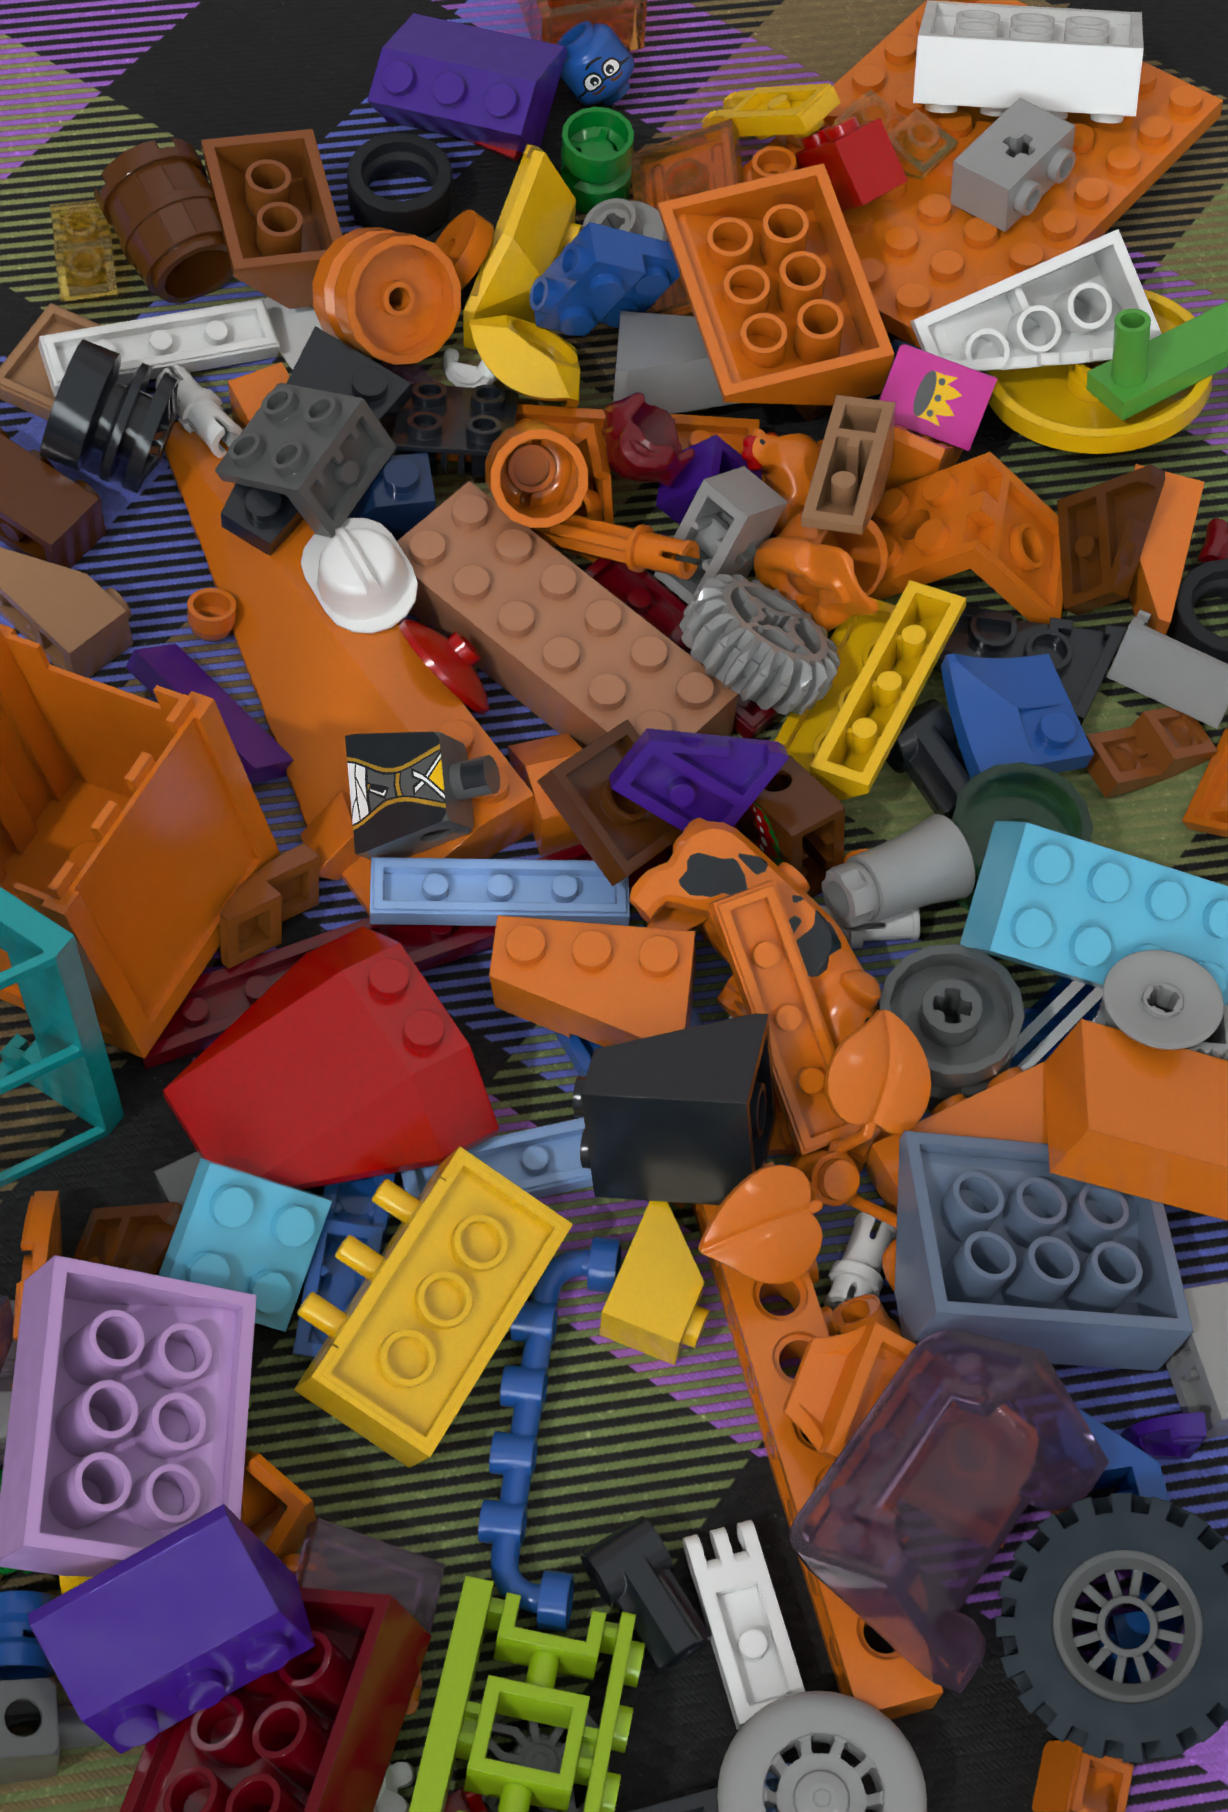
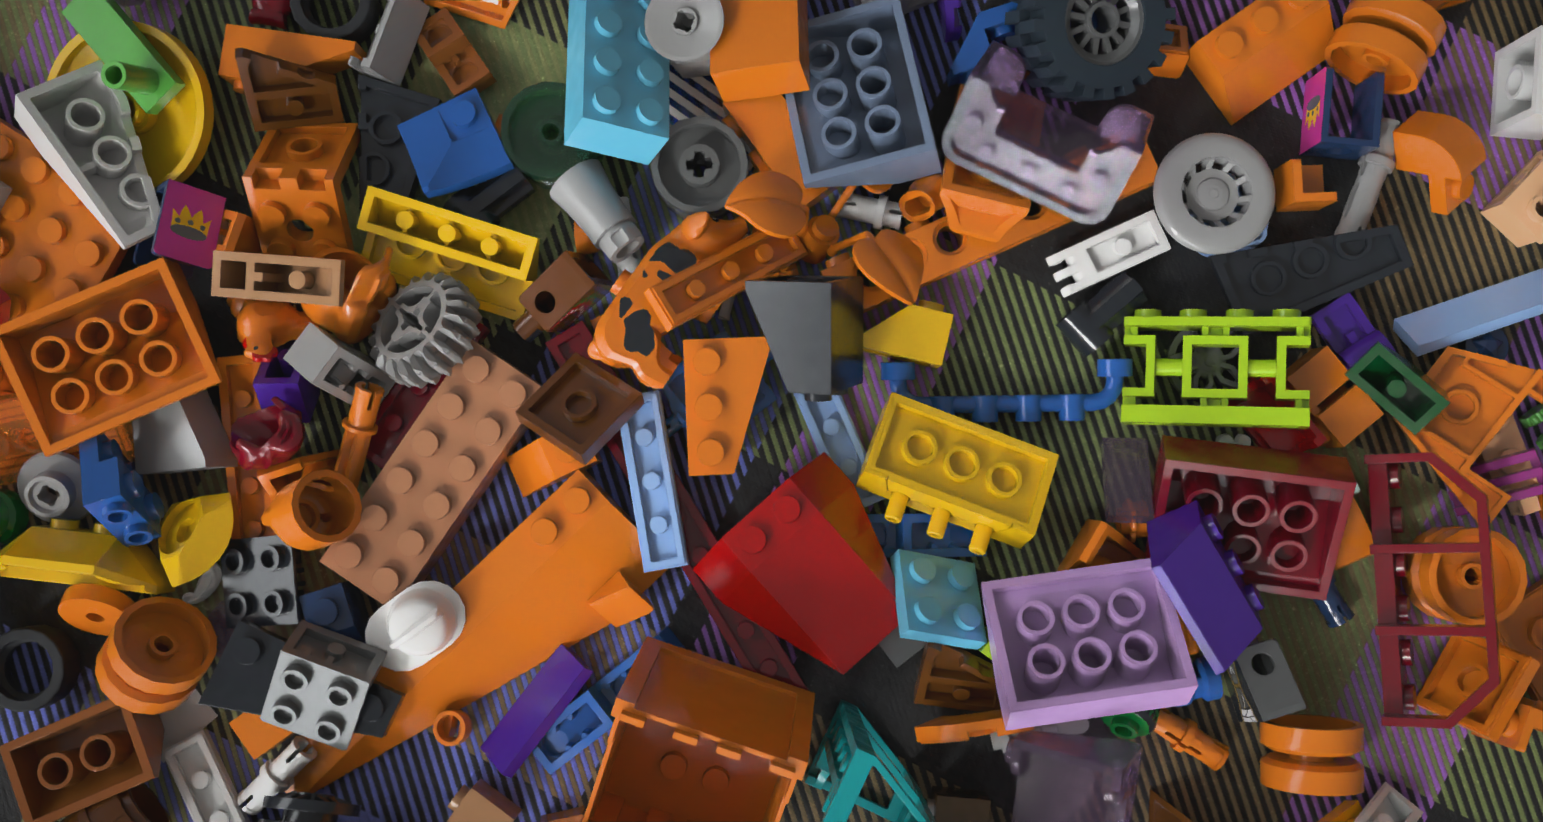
camera: 95 degrees left, 25 degrees up
dark orange slope [220,843,319,969] -> none
torso [345,731,500,860] -> none
red dish [399,619,490,715] -> none
dark purple wing [609,728,789,831] -> none

